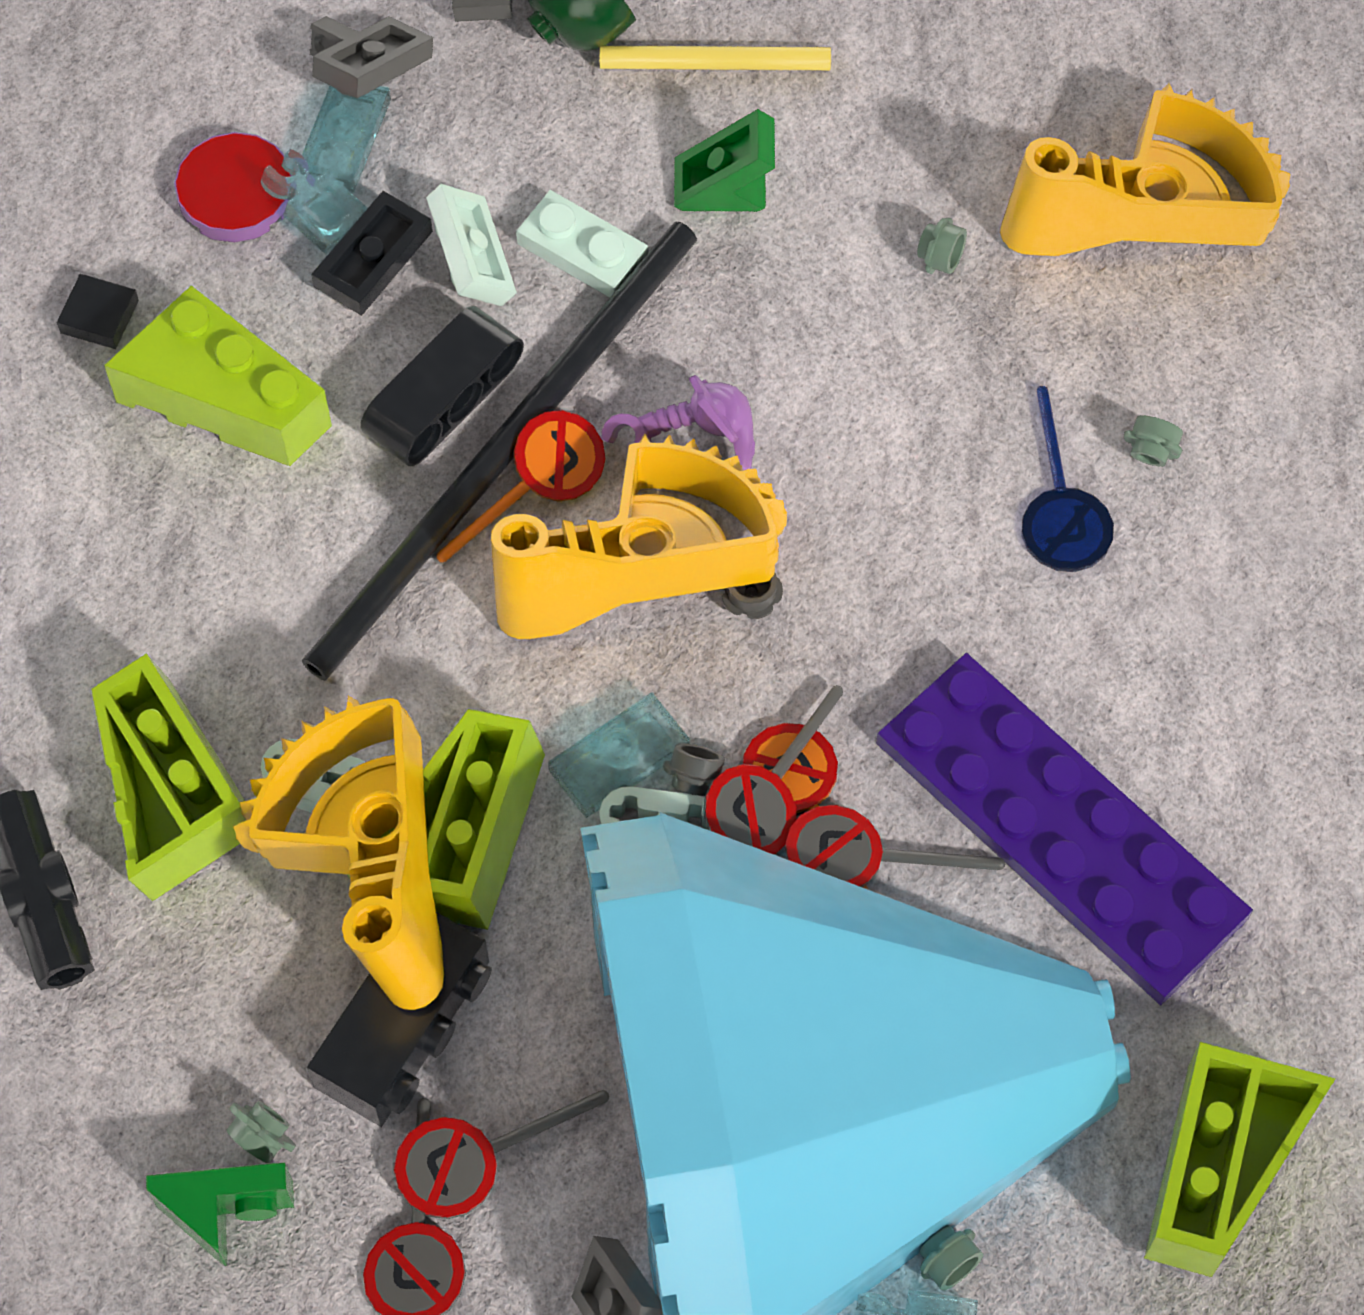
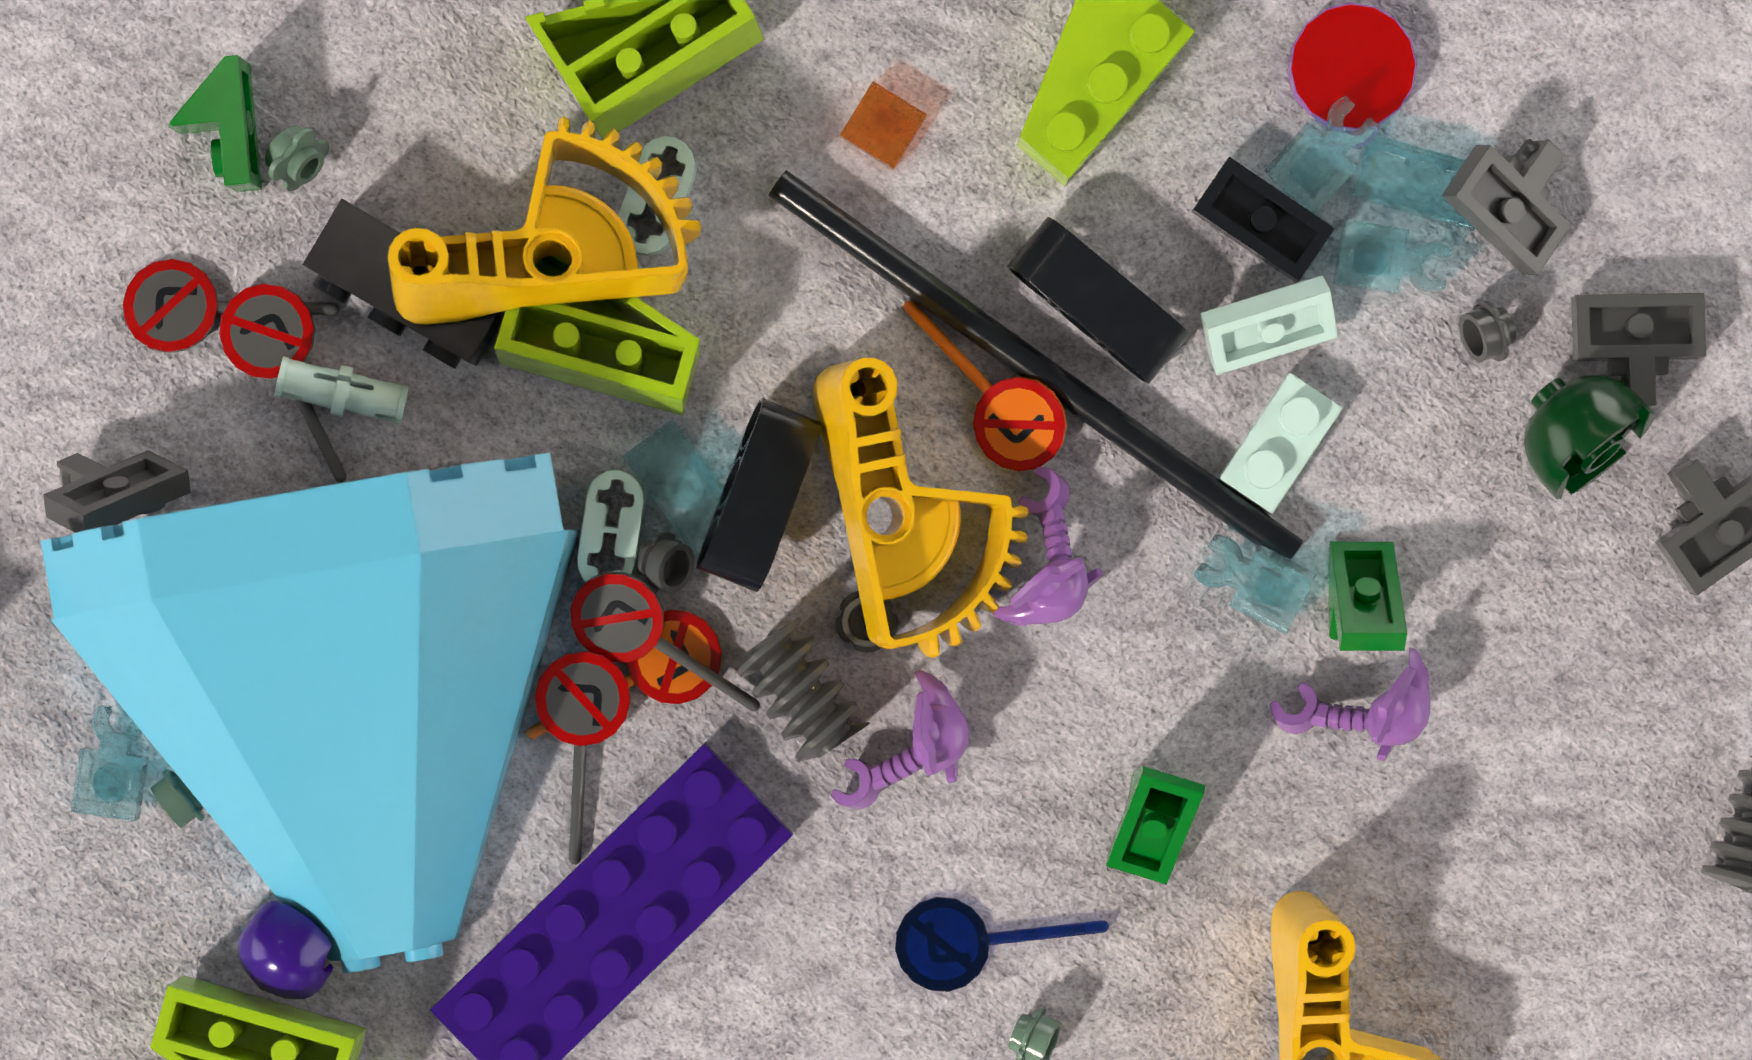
camera: 90 degrees right, 25 degrees up
light yellow bar [600,46,831,71] -> none
sand green plate [917,217,967,274] -> none
none -> dark purple hair [238,901,333,1000]
none -> light aqua pin [274,356,409,425]
none -> black beam [696,398,822,592]
none -> dark grey piece [738,617,870,762]
none -> medium lavender piece [831,670,969,809]
none -> clear orange tile [840,81,927,171]
none -> green slope [1106,766,1205,885]
none -> clear light blue plate [1194,534,1317,634]
none -> medium lavender piece [1270,648,1430,761]
none -> clear light blue plate [1333,219,1452,294]
none -> dark grey plate [1459,301,1516,362]

